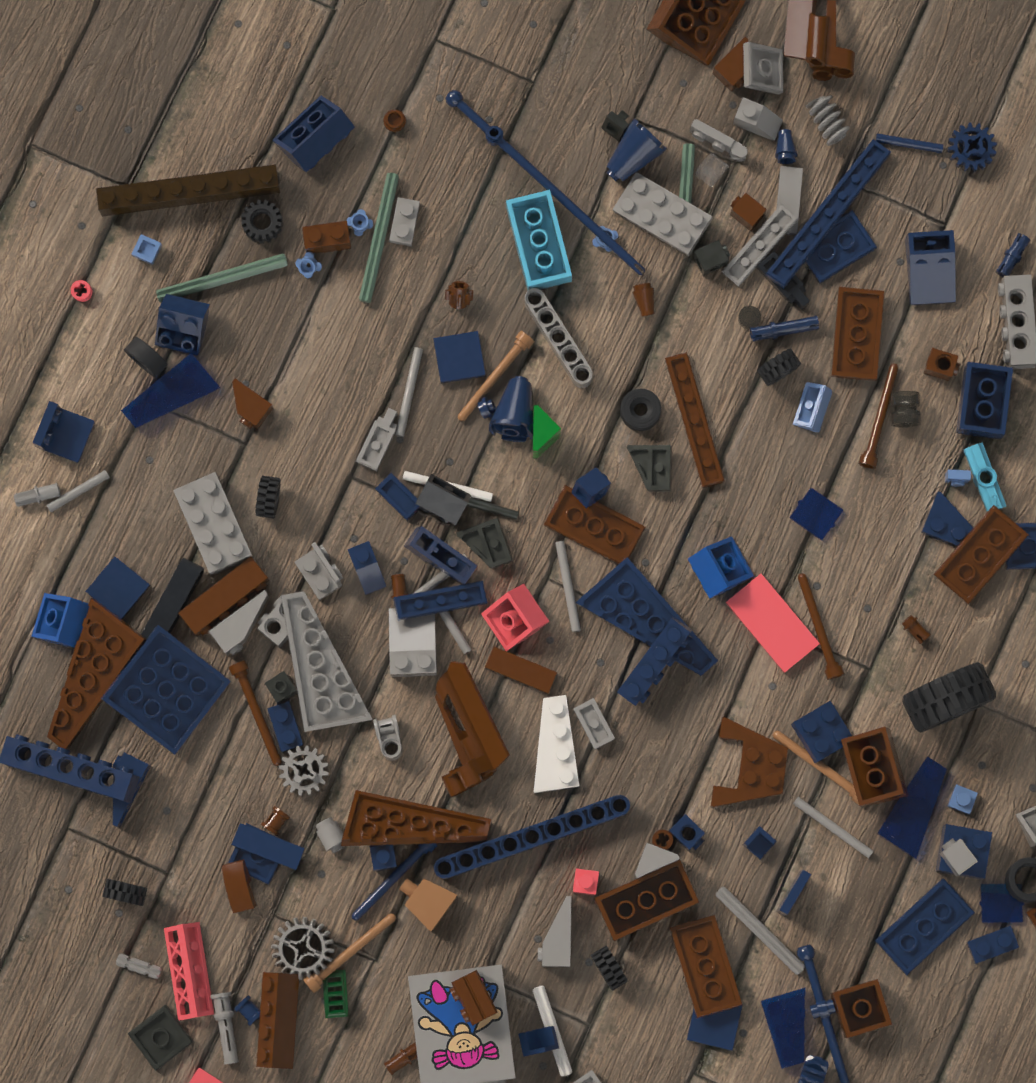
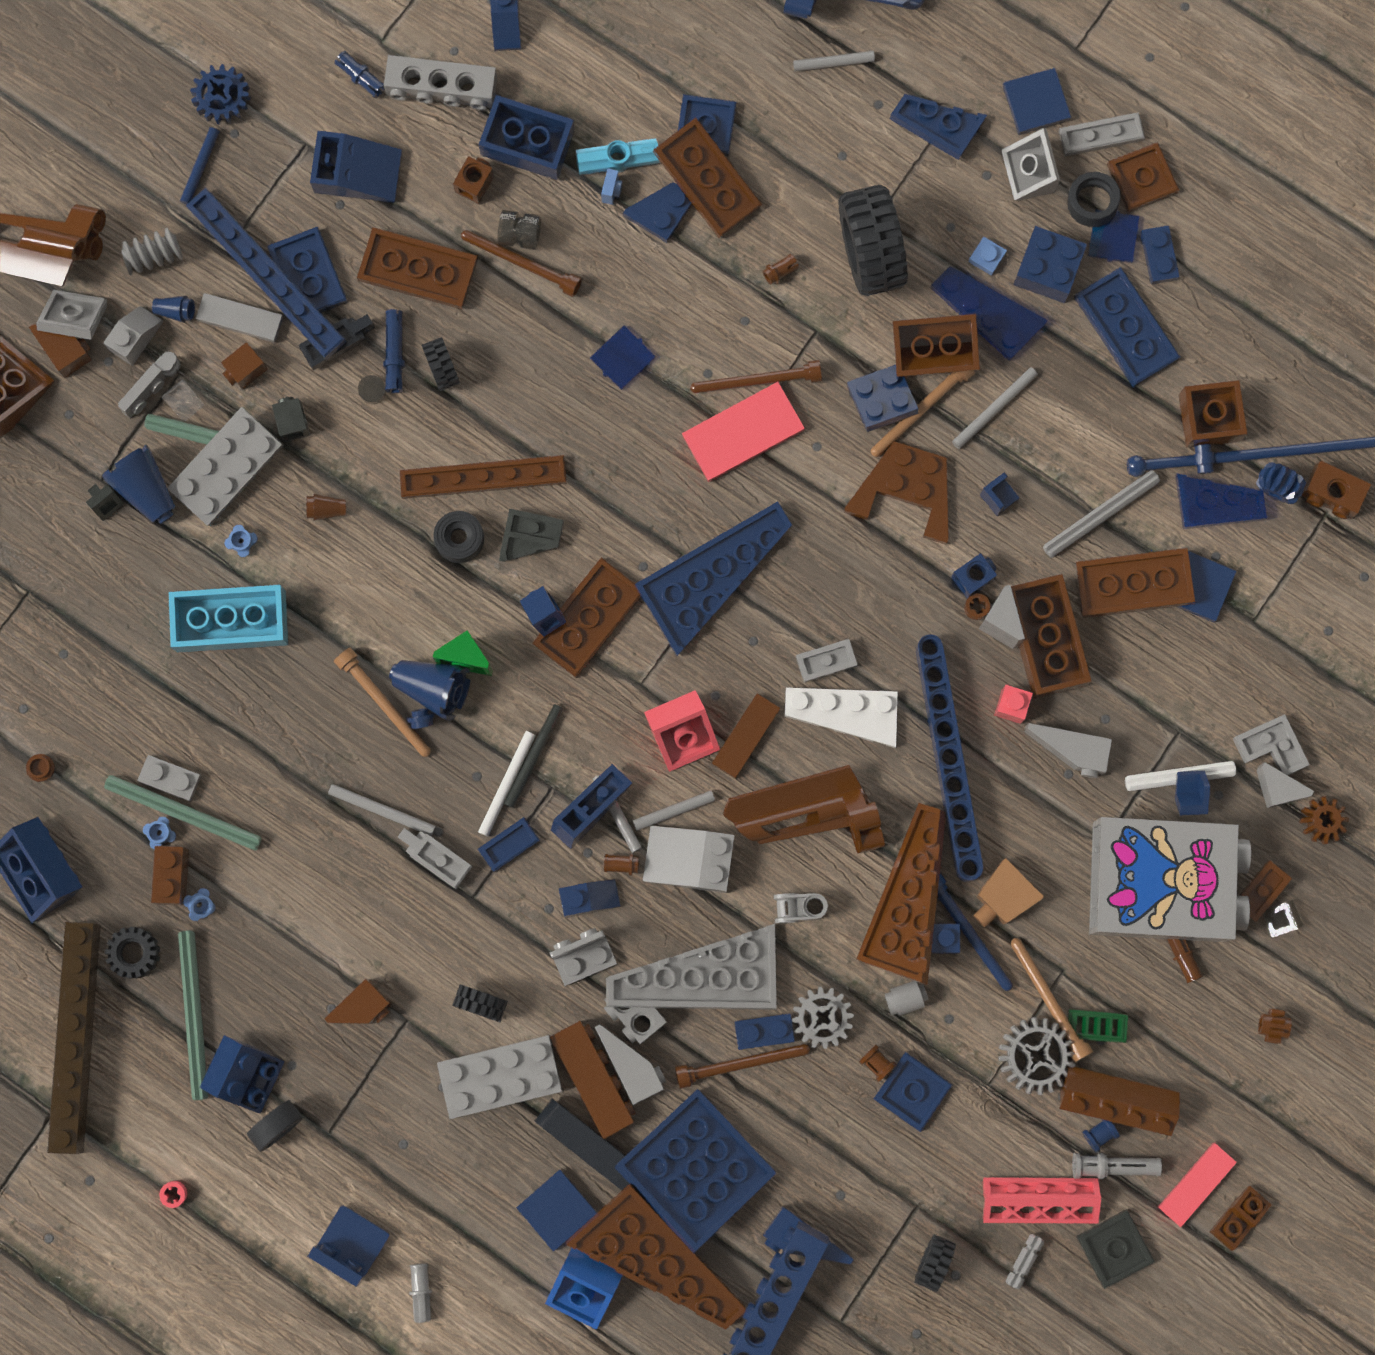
camera: 80 degrees left, 0 degrees up
light grey bar [46,470,110,512] -> none
clear blue wing [121,353,220,428] -> none
medium blue plate [131,234,162,265] -> none
reddish brown slope [222,859,257,913] -> none
dark blue tile [231,823,305,870] -> none
pearl dark grey brick [265,671,297,705] -> none
dark blue tile [393,581,487,621] -> none
black brick [415,474,471,525] -> none
dark blue tile [433,331,485,384] -> none
dark blue bar [445,90,645,275] -> none
reddish brown gear [445,281,473,309] -> none
reddish brown brick [449,970,498,1026] -> none
pearl dark grey wing [456,518,513,569] -> none
light grey beam [525,288,593,388] -> none
light grey bar [555,541,581,632] -> none
black tyre [590,945,628,991] -> none
dark blue brick [617,616,692,706] -> none
blue slope [688,536,754,598] -> none
light grey tile [722,204,799,287] -> none
dark blue tile [776,870,811,916] -> none
medium blue slope [793,382,832,432] -> none
light grey brick [939,838,978,876] -> none

